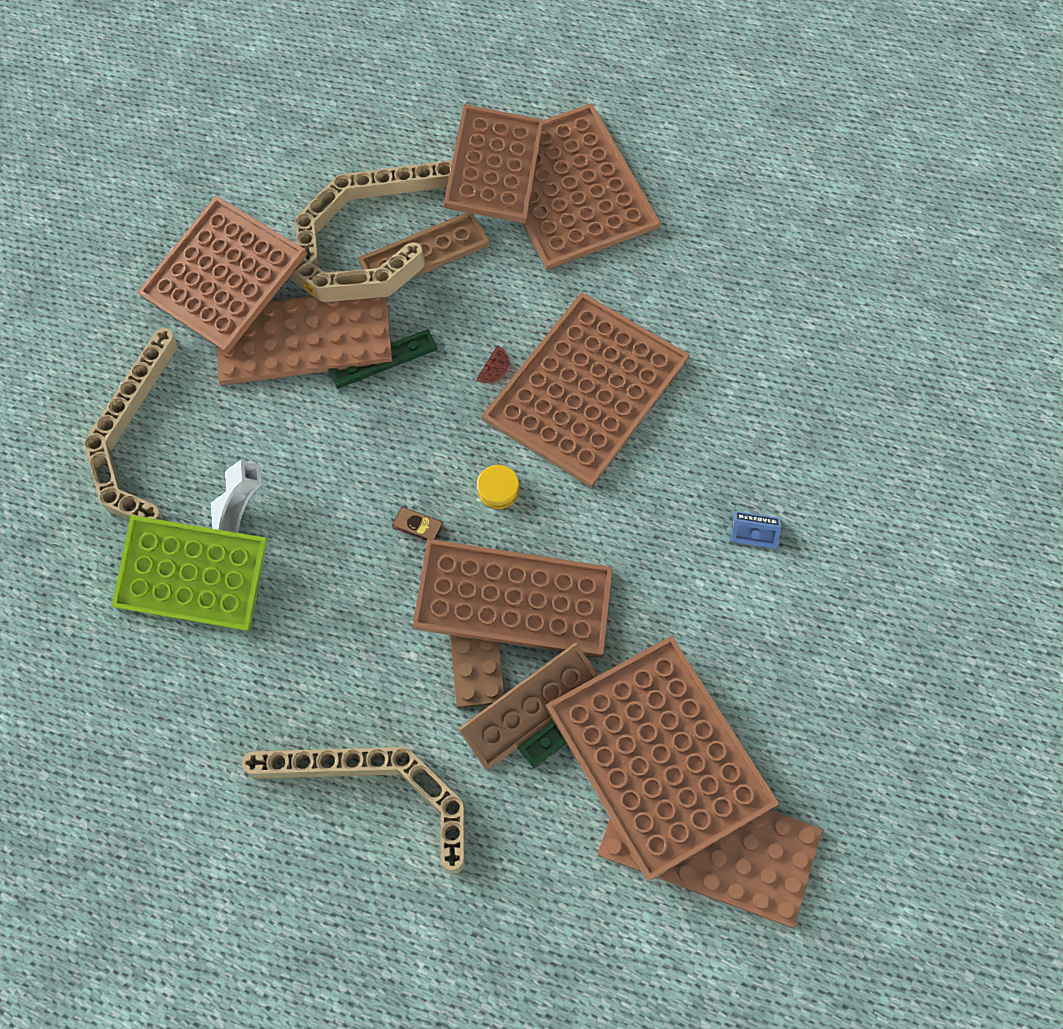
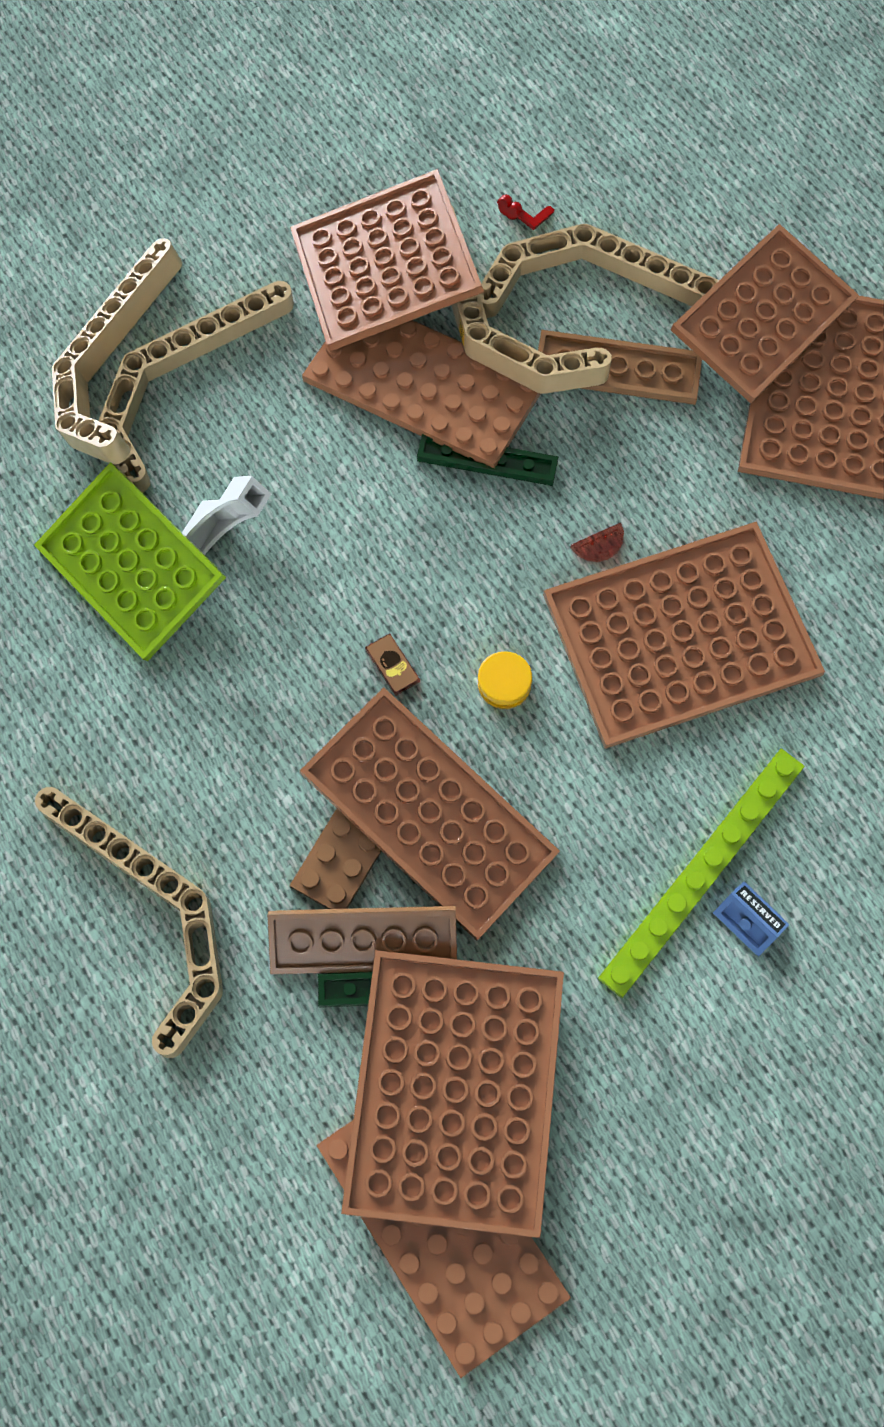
camera: 35 degrees right, 5 degrees up
none -> tan beam [52,238,182,465]
none -> red piece [497,194,555,230]
none -> lime plate [598,748,805,998]

